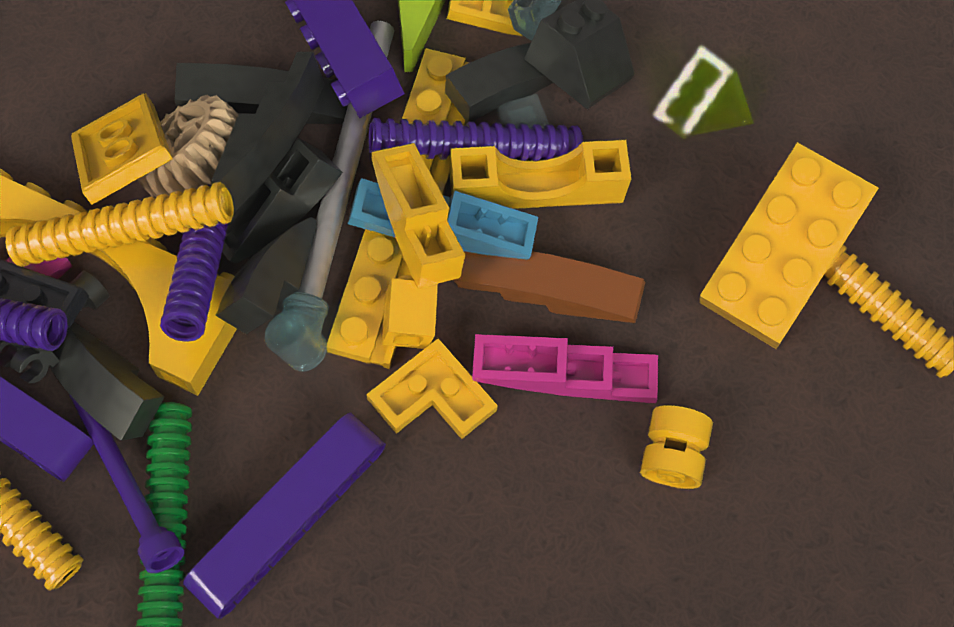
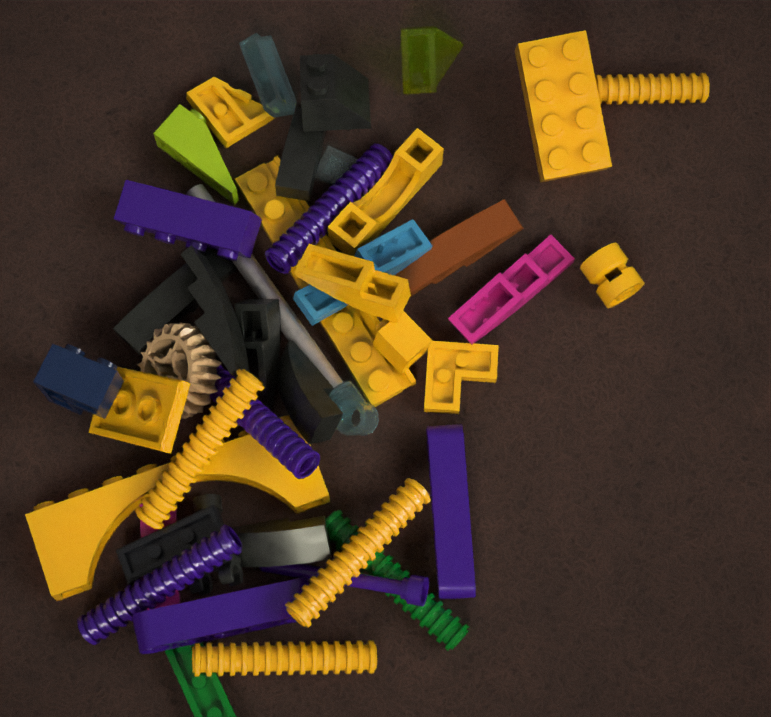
camera: 40 degrees left, 5 degrees up
none -> dark blue brick [33,344,124,419]
none -> yellow piece [285,478,431,628]

